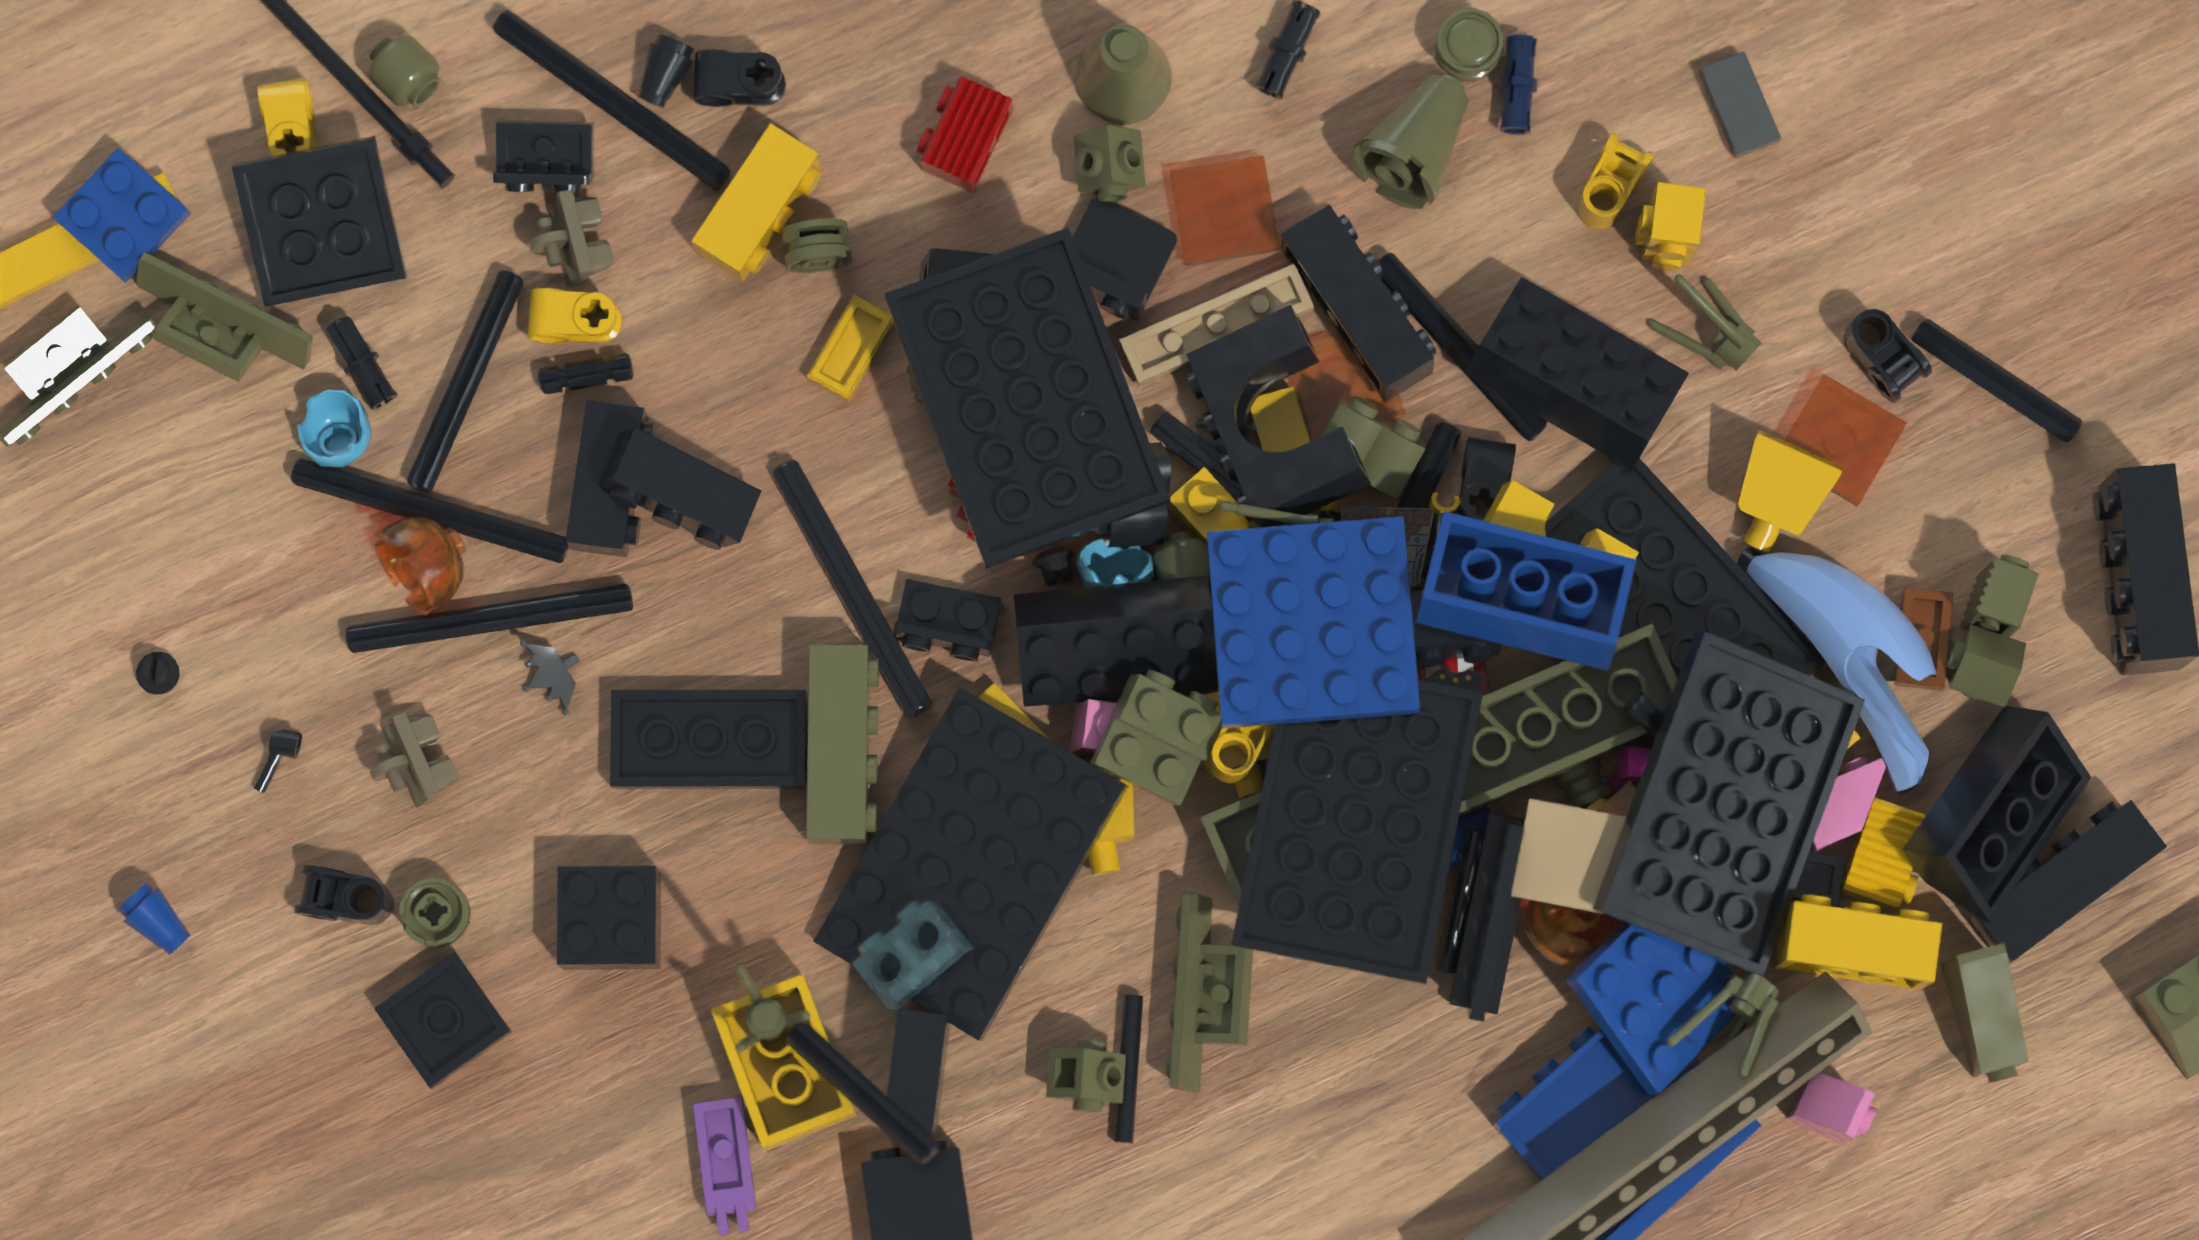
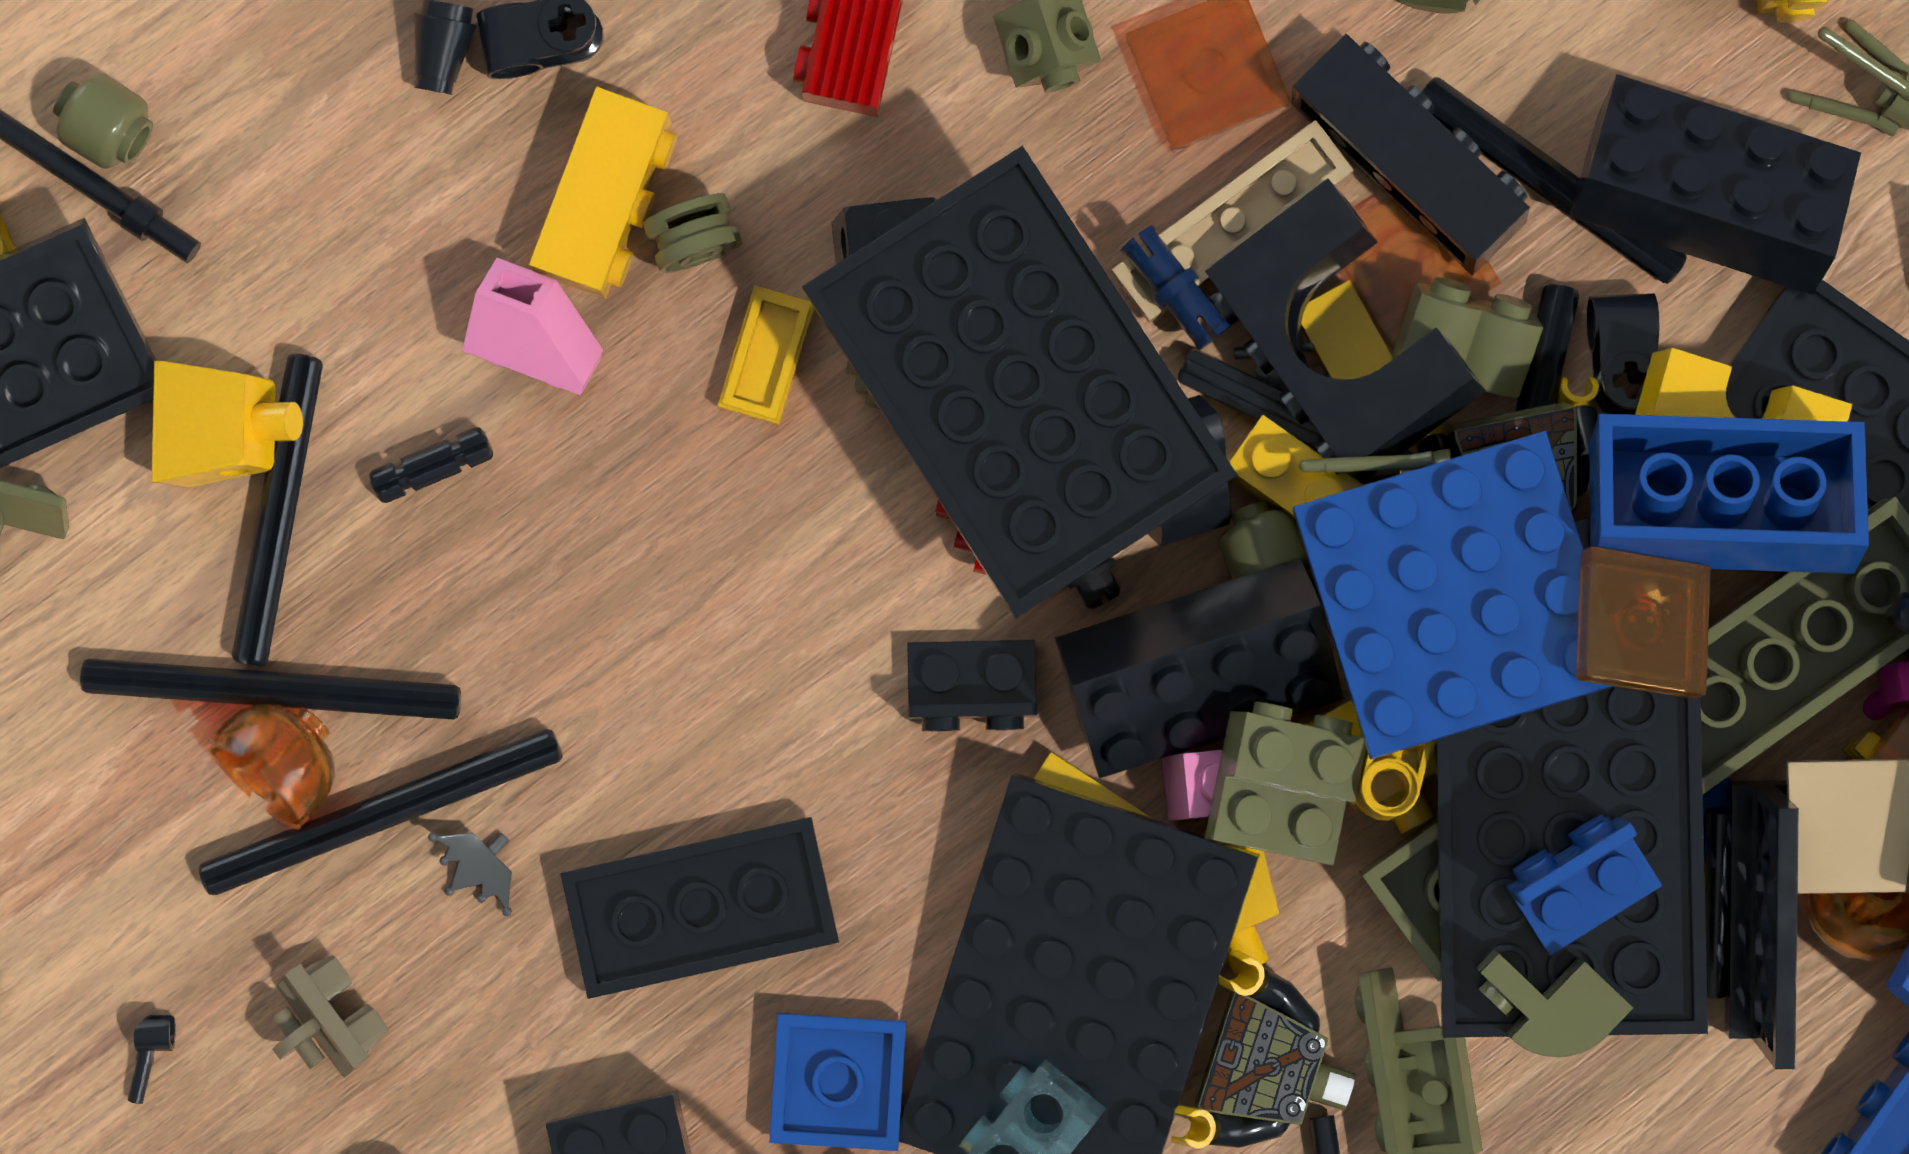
camera: 10 degrees left, 5 degrees up
medium azure hair [297,389,372,467] -> none
black axle [326,316,398,411] -> none
black axle [493,10,731,190] -> none
black bracket [493,120,594,193] -> none
yellow piece [527,288,623,343] -> none
dark tan hips [529,190,613,287] -> none
black brick [565,400,655,557] -> none
black brick [598,427,762,550] -> none
black axle [773,460,932,718] -> none
olive brick [806,644,879,845] -> none
black bracket [1072,197,1177,321] -> none
medium azure hair [1077,538,1154,587] -> none
olive wheel [1553,758,1613,809] -> none
none -> yellow torso [151,361,303,488]
none -> bright pink slope [462,258,603,396]
none -> blue plate [769,1013,907,1151]
none -> dark blue pin [1120,225,1231,351]
none -> torso [1171,950,1356,1149]
none -> olive brick [1476,949,1633,1057]
none -> blue bracket [1506,814,1663,956]
none -> clear orange tile [1576,546,1711,699]

